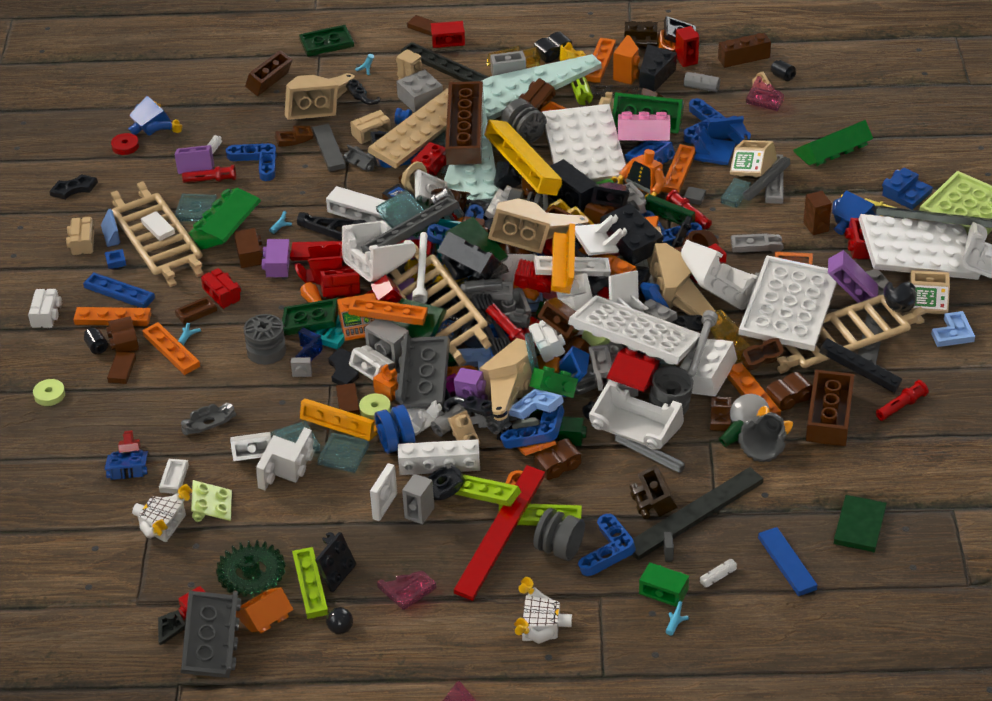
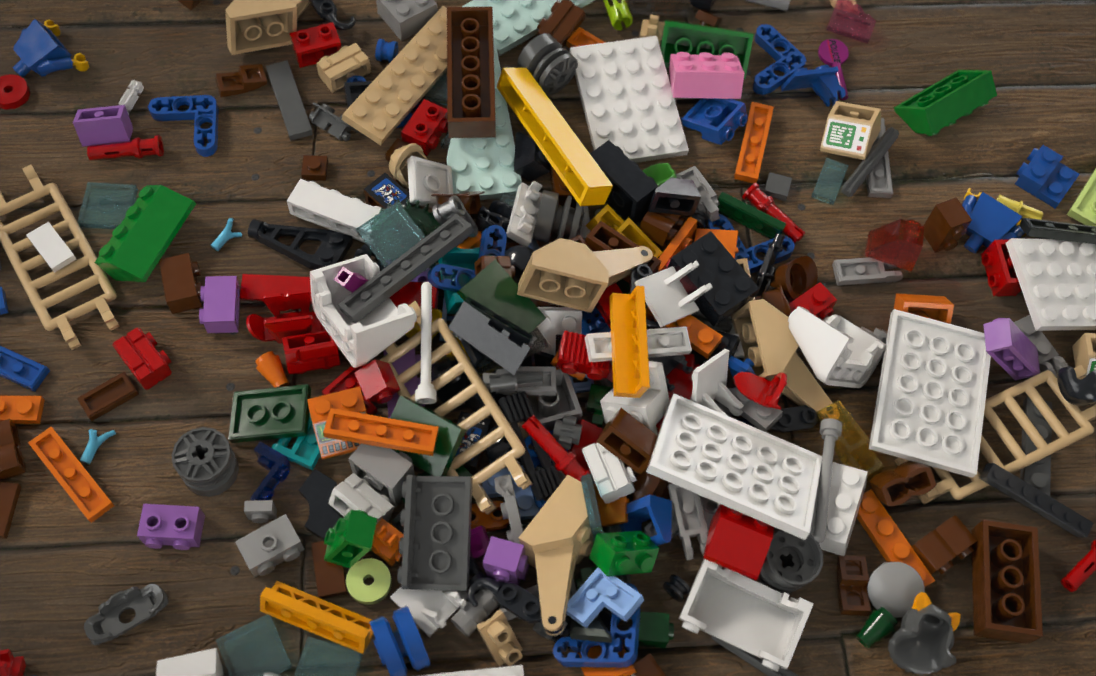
camera: 10 degrees left, 20 degrees up
torso [611,149,665,200] -> none
blue plate [691,125,736,165] -> none
none -> medium lavender brick [137,504,205,550]
none -> light grey brick [235,514,305,577]
none -> red brick [290,22,342,68]
none -> reddish brown plate [301,155,328,181]
none -> green brick [324,510,377,568]
none -> magenta piece [333,267,369,293]
none -> light grey hinge [494,474,523,544]
none -> red piece [733,372,787,410]
none -> magenta piece [818,39,849,100]
none -> clear red slope [864,219,924,272]

